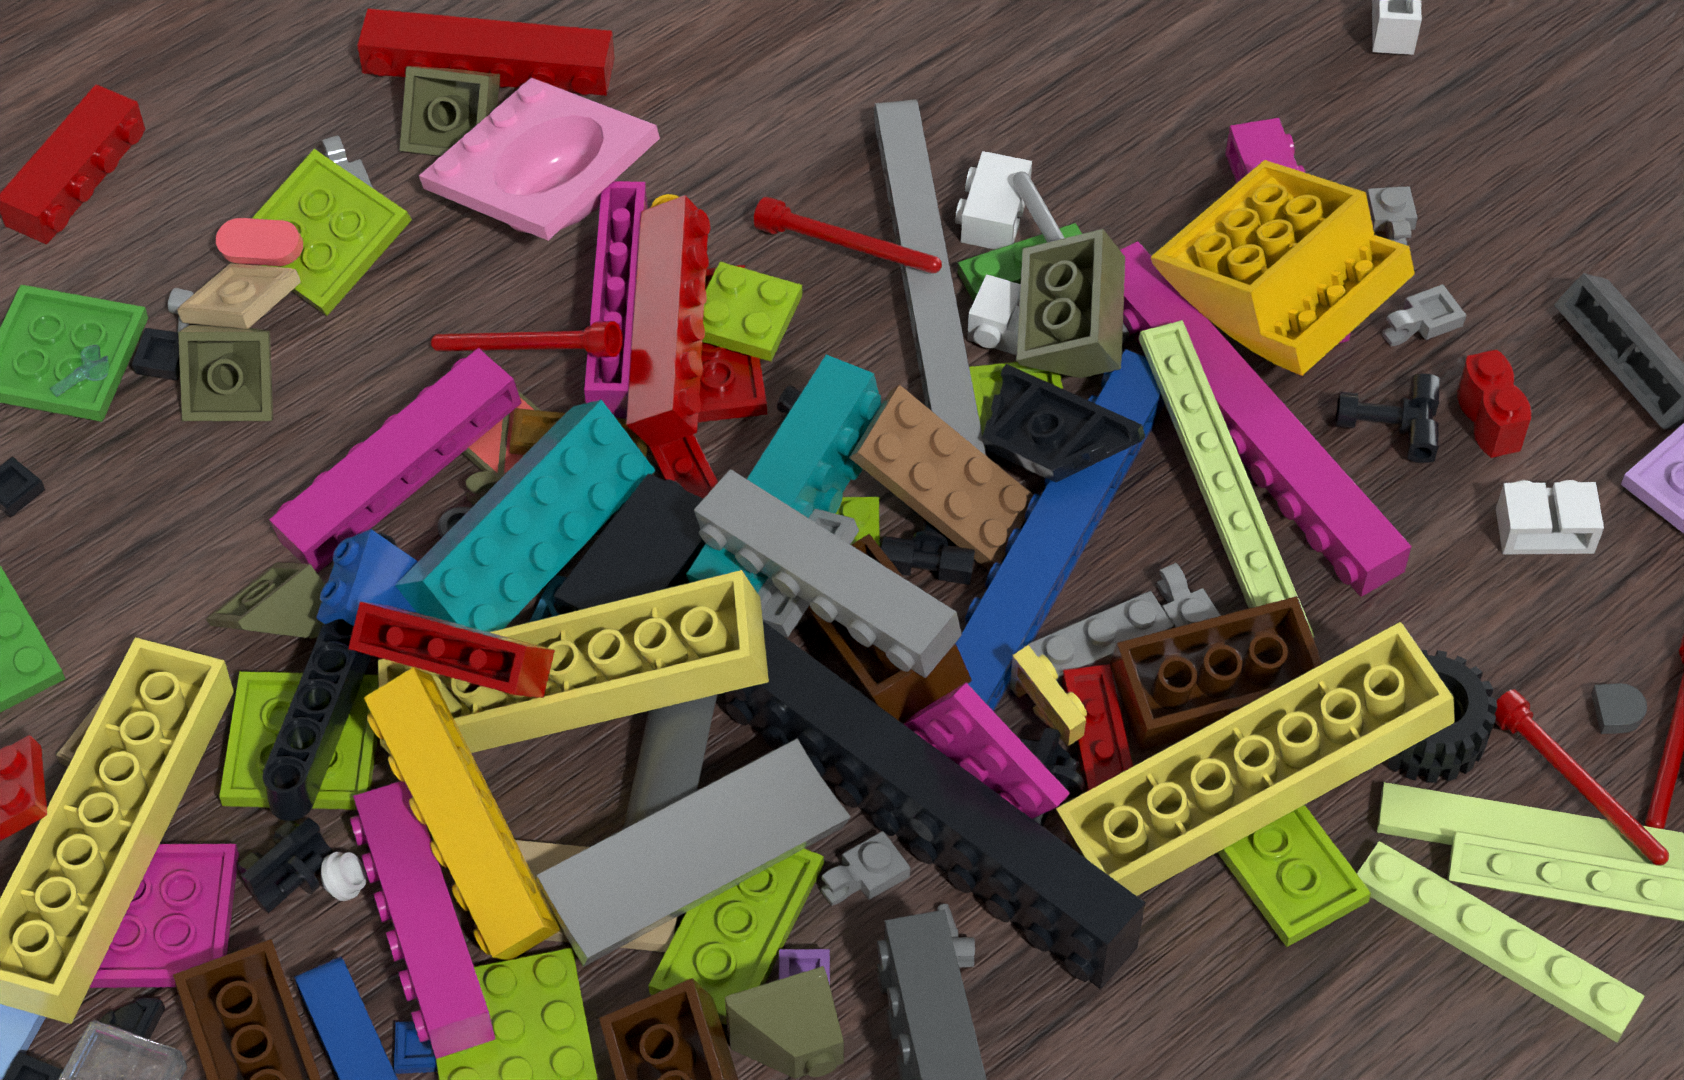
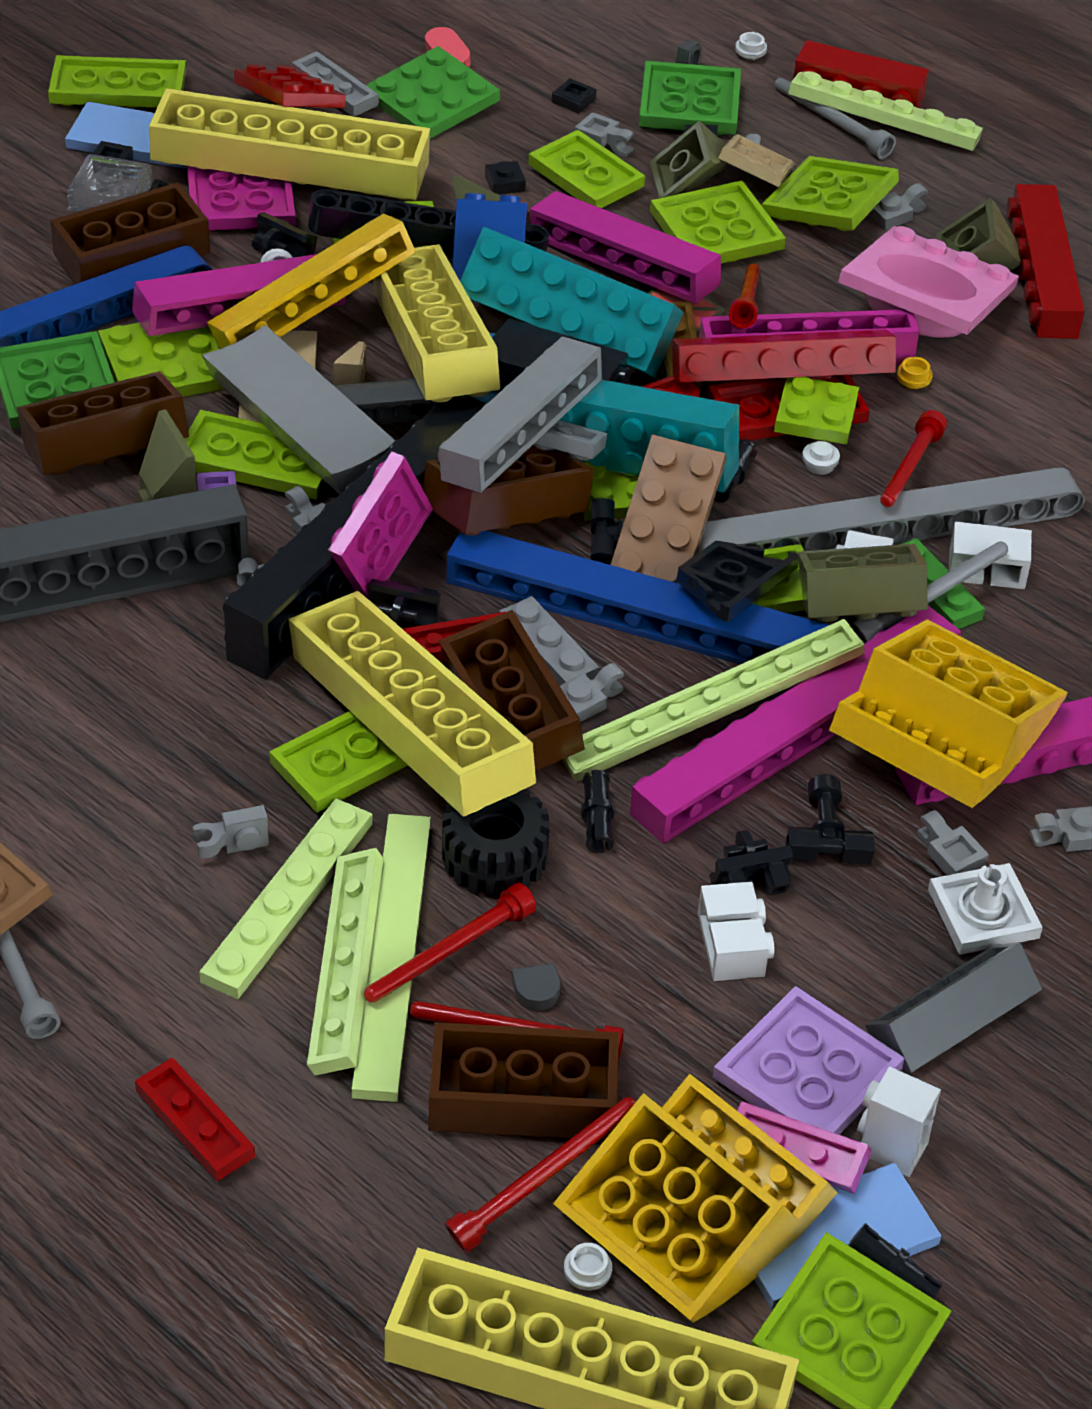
camera: 80 degrees right, 10 degrees down
clear light blue hand [50,345,109,397] -> none
coral tile [216,218,303,266] -> none
red brick [348,601,555,698] -> none
light yellow wing [1010,645,1087,746] -> none
red brick [1457,349,1532,458] -> none
none -> light grey plate [193,805,269,858]
none -> tan slope [333,342,366,385]
none -> black plate [485,161,526,195]
none -> lime plate [528,130,645,208]
none -> light grey plate [574,112,634,157]
none -> black pin [581,770,615,853]
none -> lime plate [650,181,786,264]
none -> black hips [709,830,794,896]
none -> light grey piece [775,78,896,159]
none -> yellowish green plate [788,71,983,151]
none -> white plate [802,441,840,475]
none -> white plate [928,863,1043,955]

